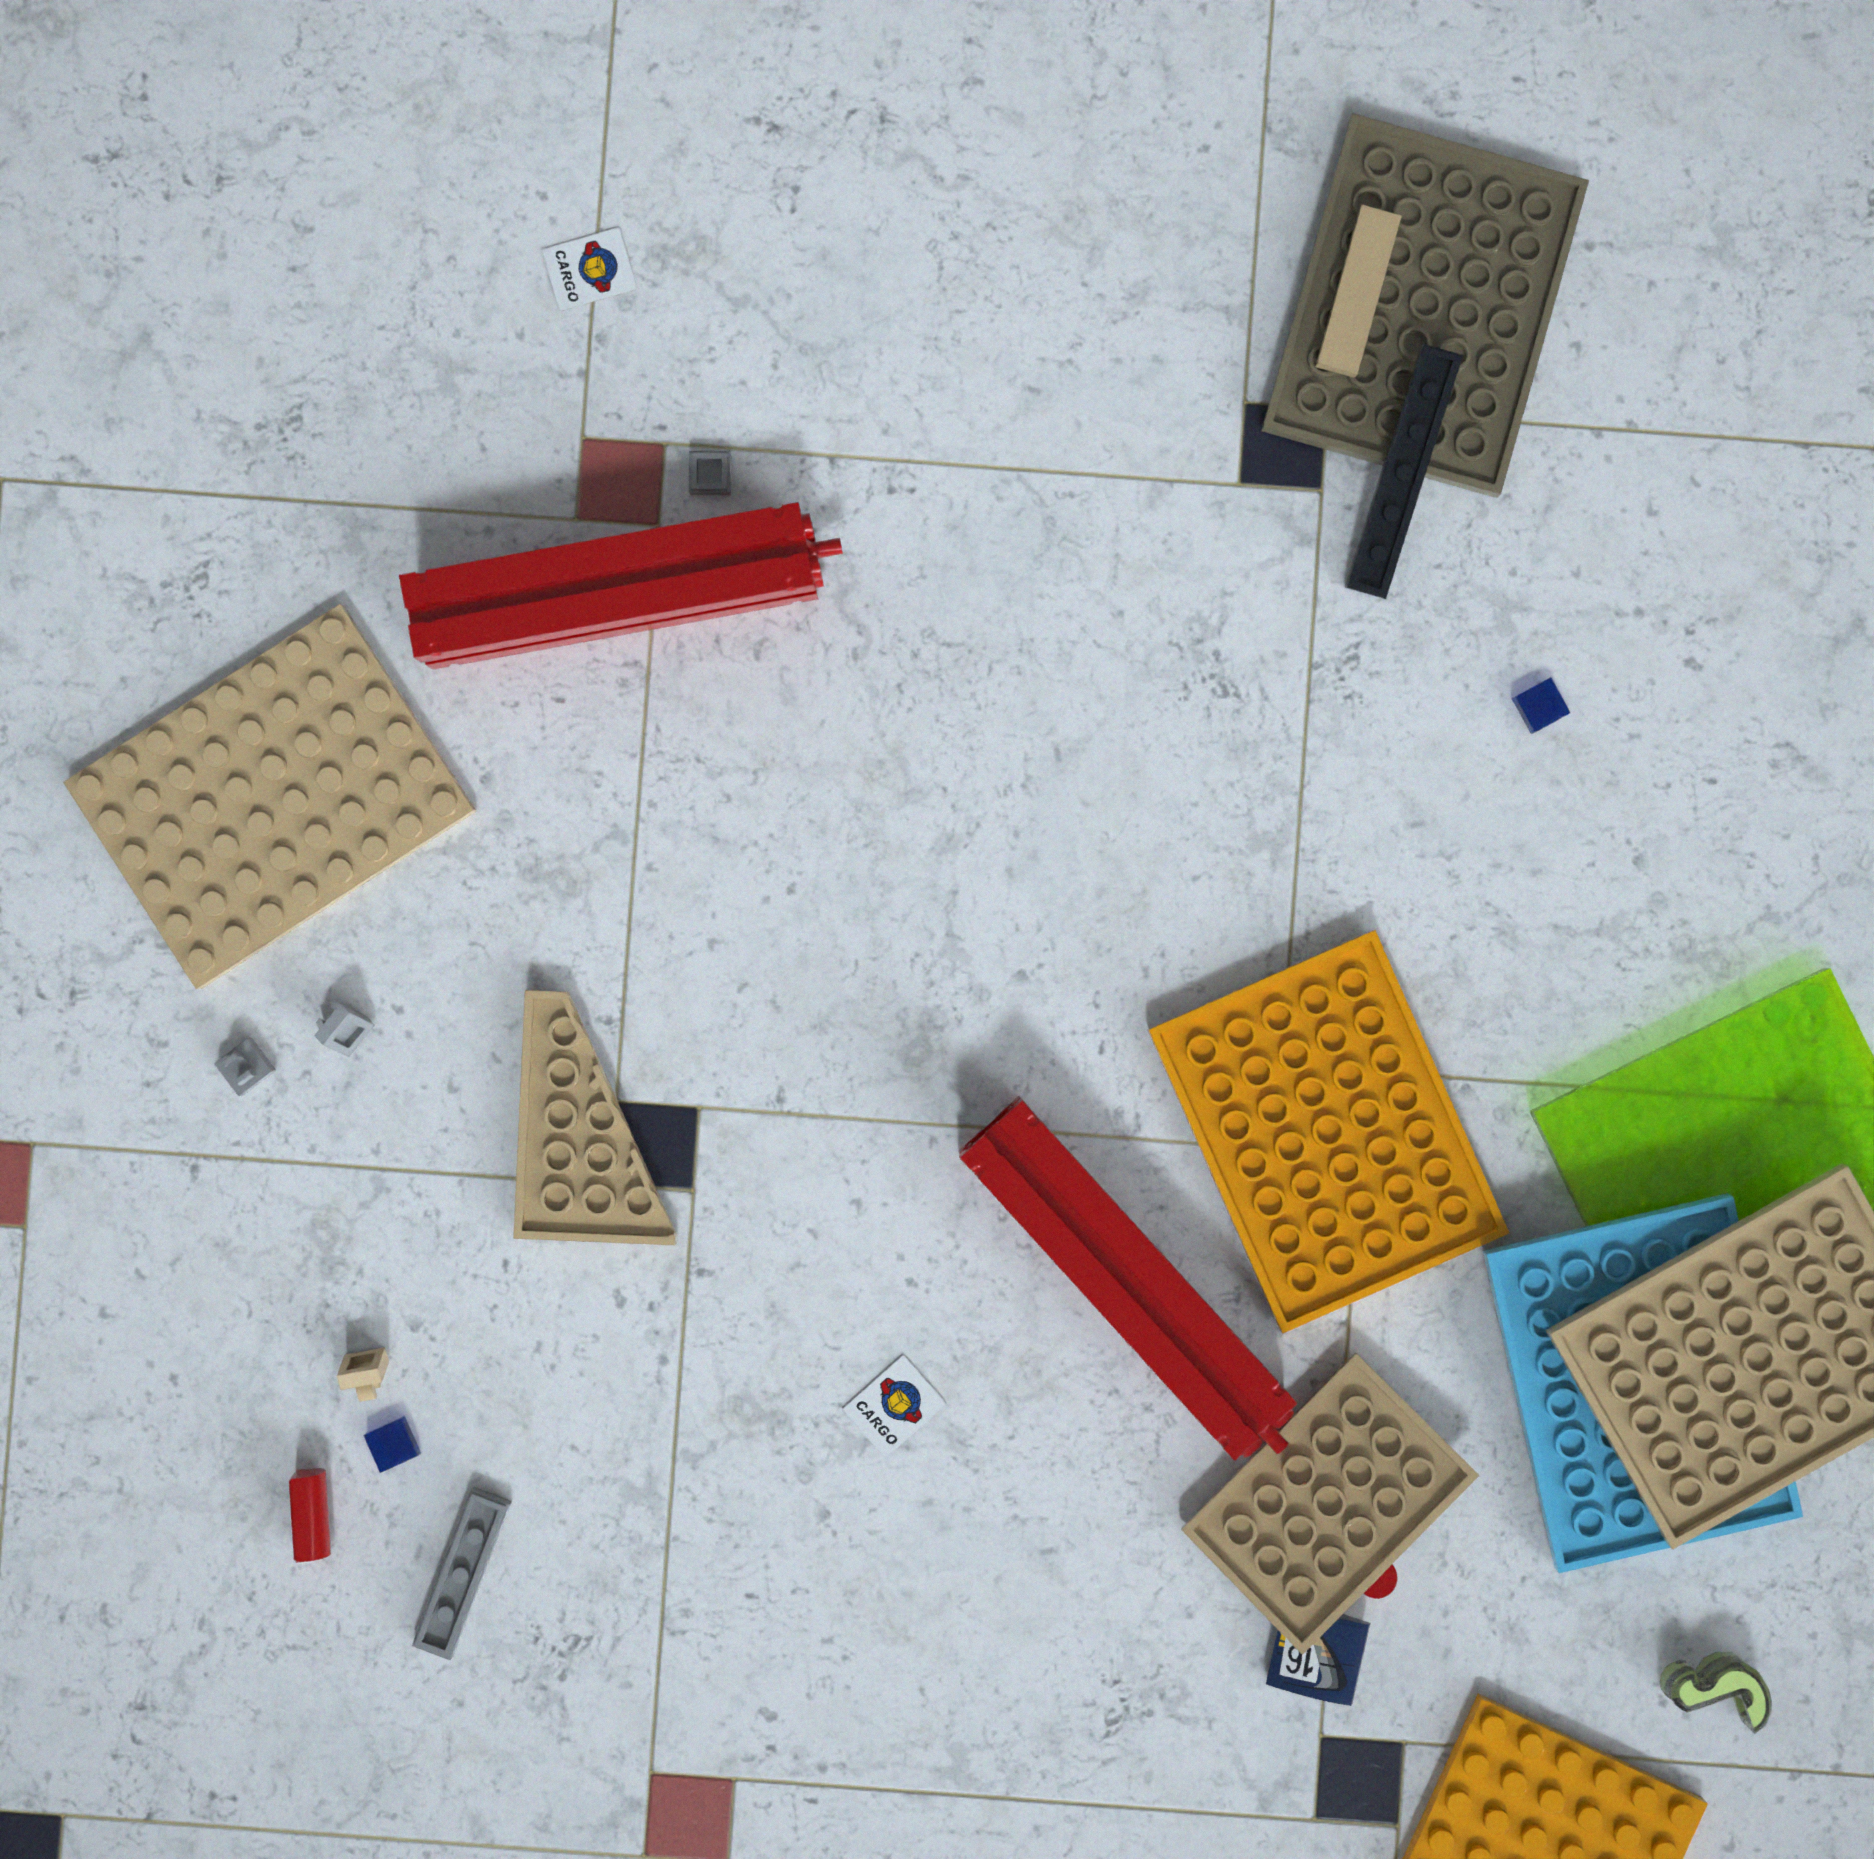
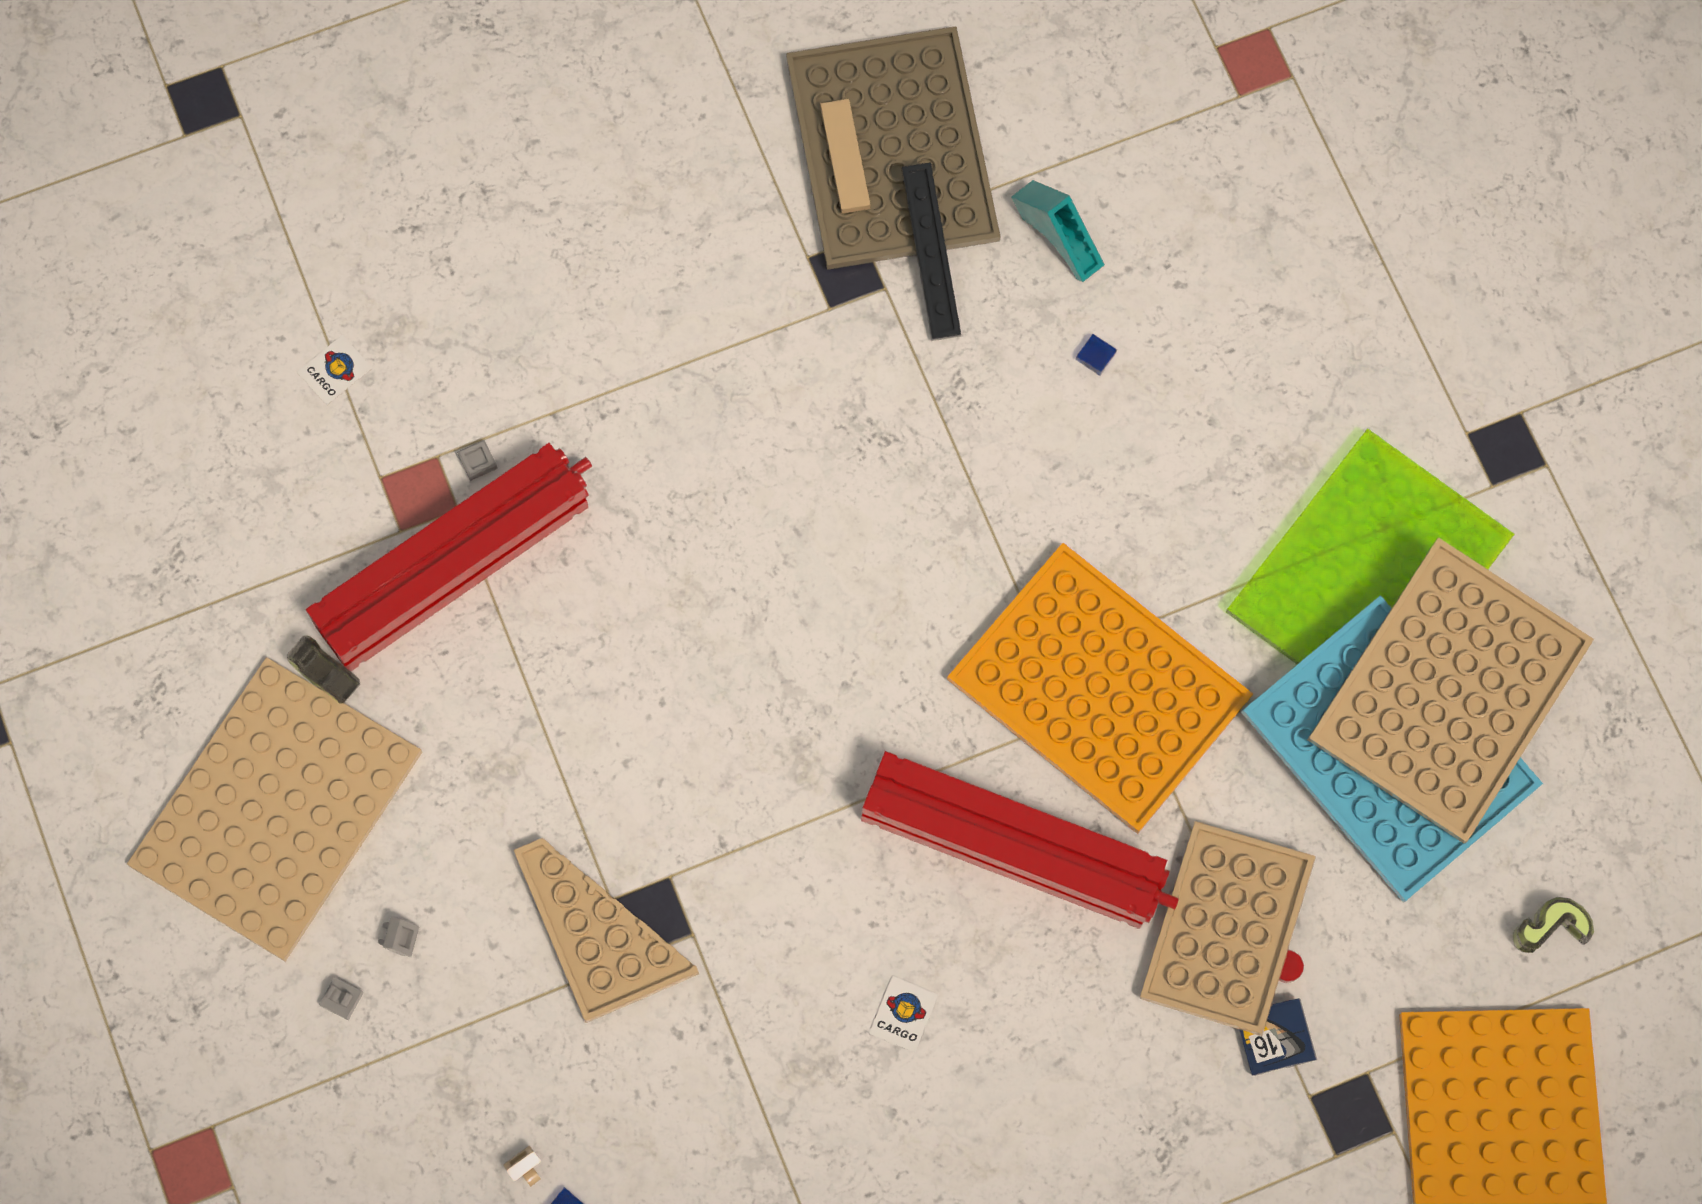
camera: 25 degrees left, 15 degrees down
none -> clear smoke animal [287,635,361,704]
none -> teal arch [1011,180,1105,282]

